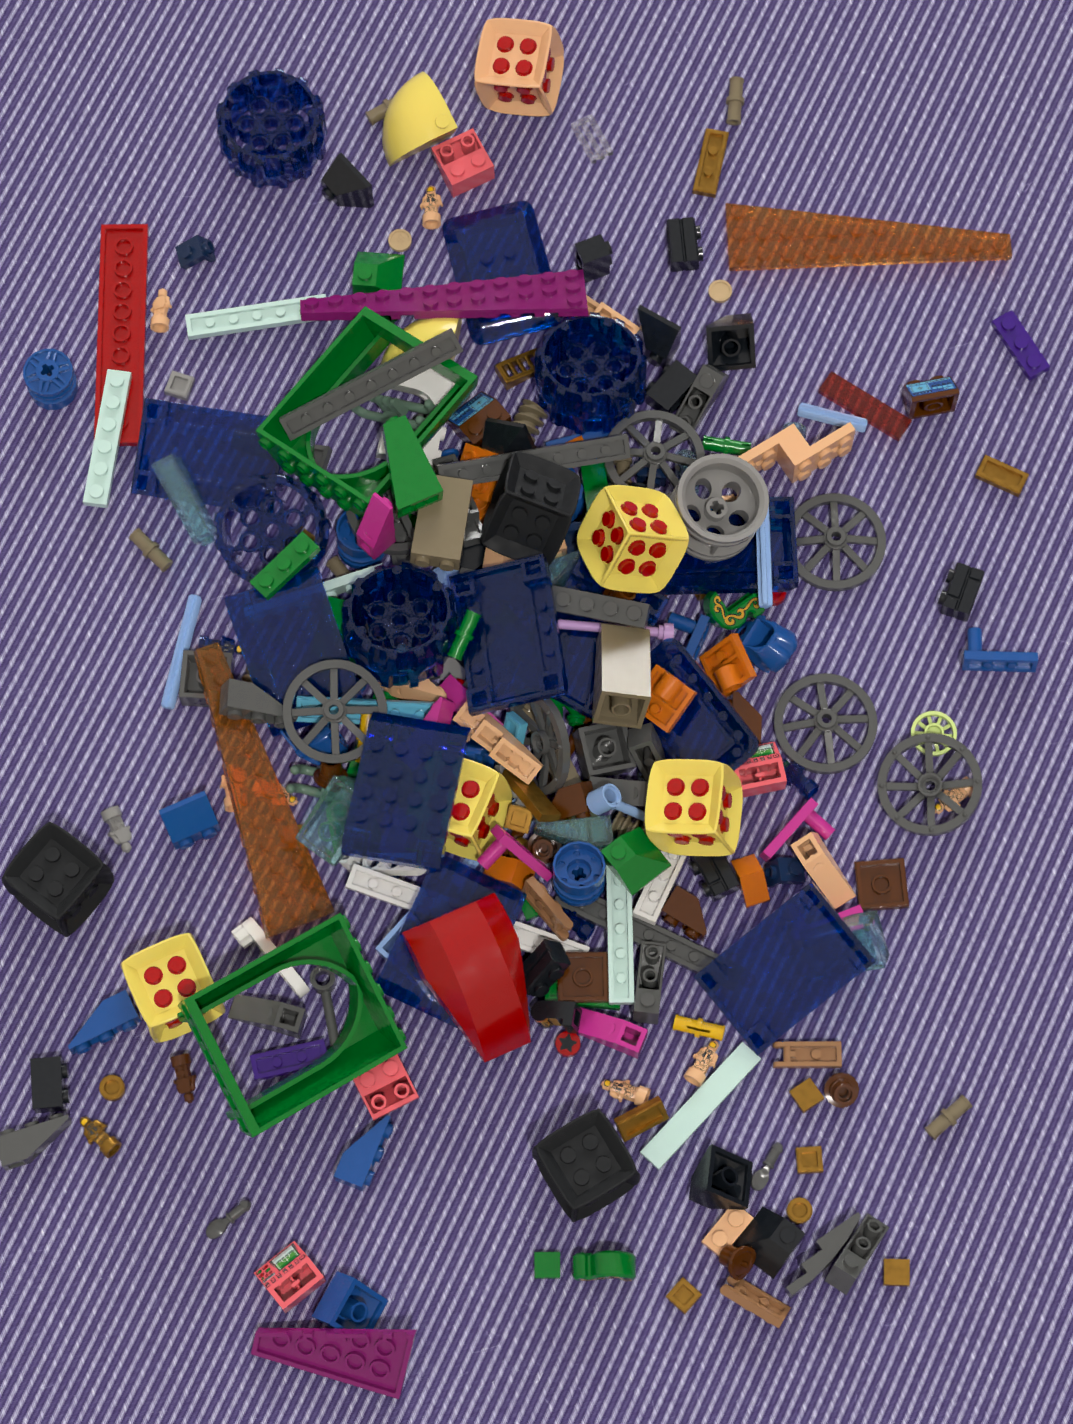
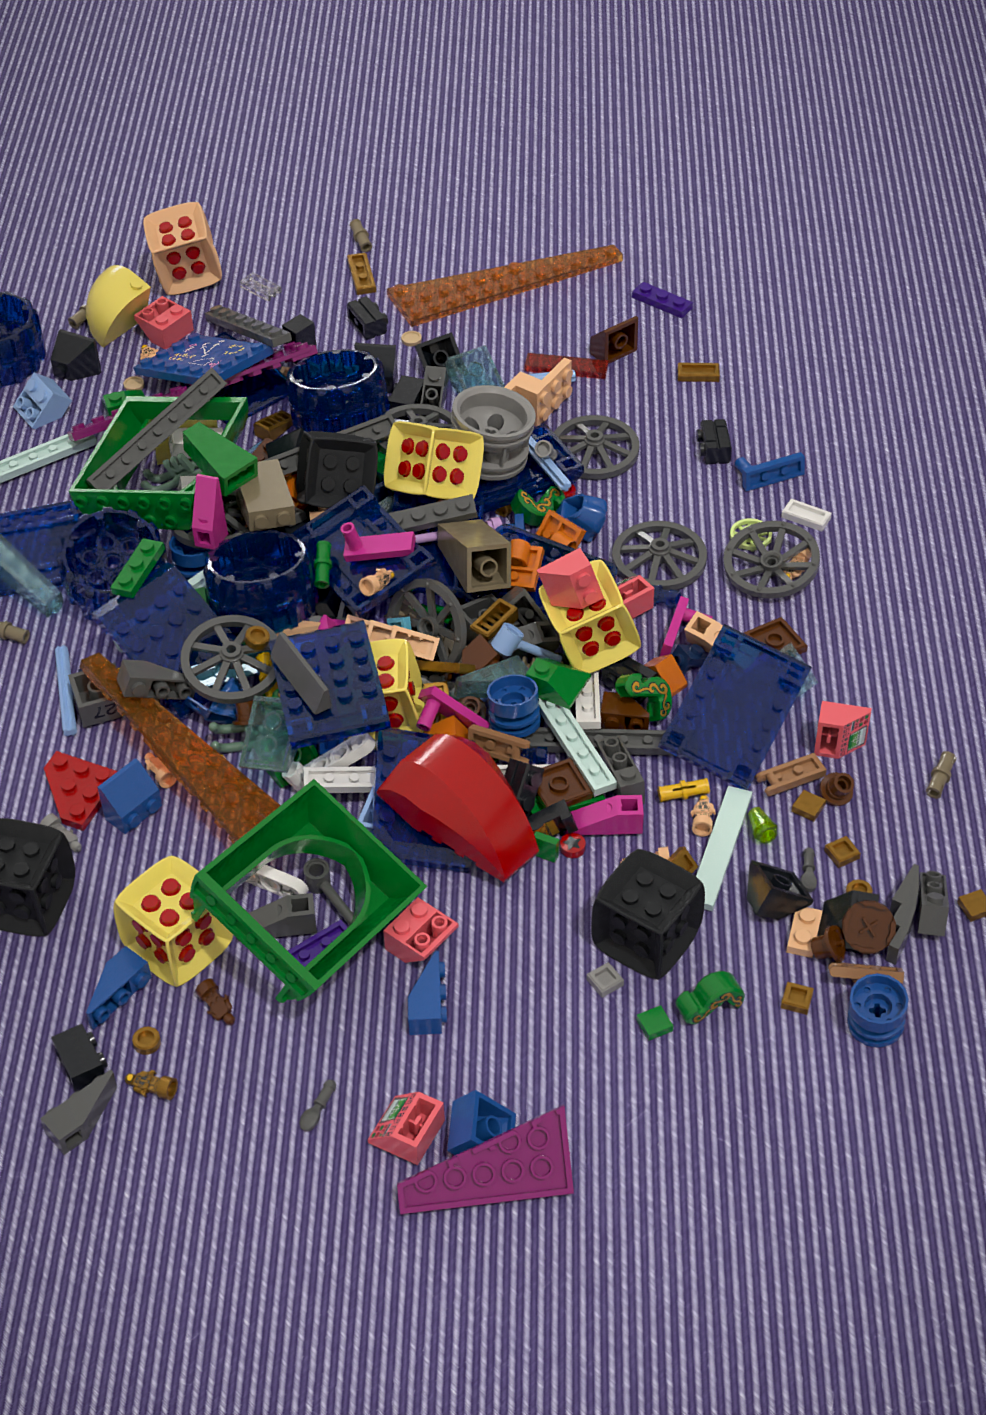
camera: 25 degrees left, 25 degrees down
none -> light blue slope [13,372,72,429]
none -> red plate [44,751,118,831]
none -> blue plate [133,333,274,384]
none -> dark grey plate [205,305,292,348]
none -> pearl gold tile [245,626,270,650]
none -> dark grey slope [271,632,332,714]
none -> dark pink piece [341,522,416,562]
none -> light nougat piece [359,568,395,596]
none -> clear light blue slope [445,345,505,394]
none -> pearl gold slope [470,598,519,640]
none -> green tile [534,831,560,863]
none -> light grey piece [535,440,557,460]
none -> coral slope [537,548,604,609]
none -> light grey tile [586,962,624,998]
none -> green animal [615,673,672,721]
none -> clear neon green cone [748,807,778,843]
none -> white tile [781,499,832,532]
none -> coral slope [814,701,872,759]
none -> reddish brown tile [842,900,896,954]
none -> blue wheel [847,973,909,1048]

